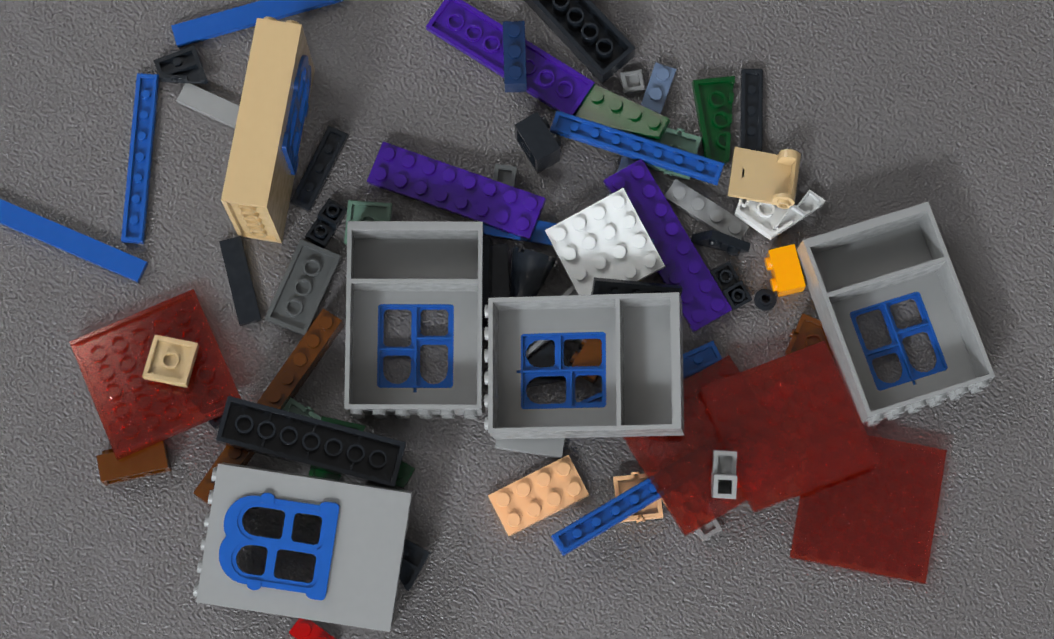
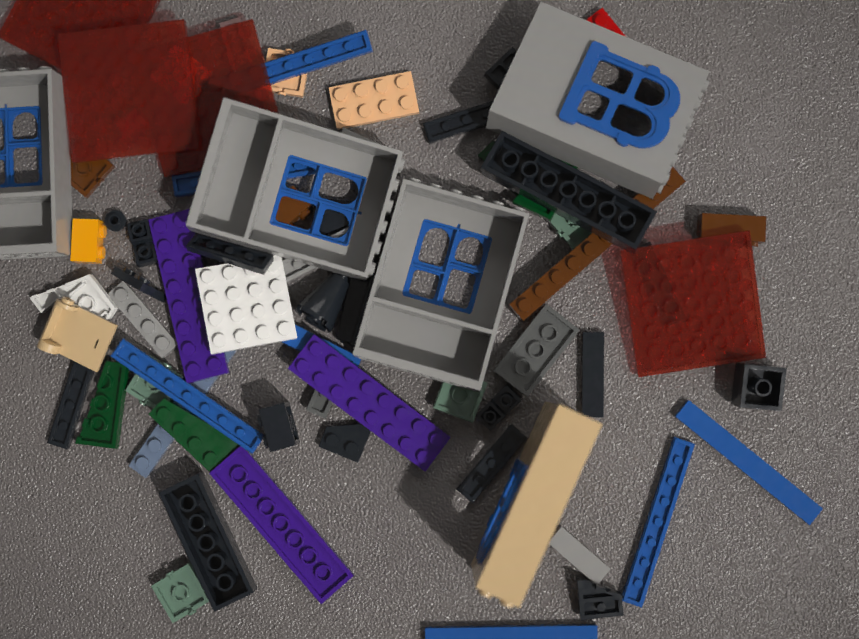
camera: 165 degrees left, 10 degrees up
tan plate [142,335,199,388] -> none
dark blue brick [503,21,527,93] -> none
light grey tile [620,69,646,95] -> none
light grey brick [711,450,737,499] -> none
none -> black wing [319,424,371,463]
none -> black tile [423,100,494,144]
none -> black brick [731,362,787,411]

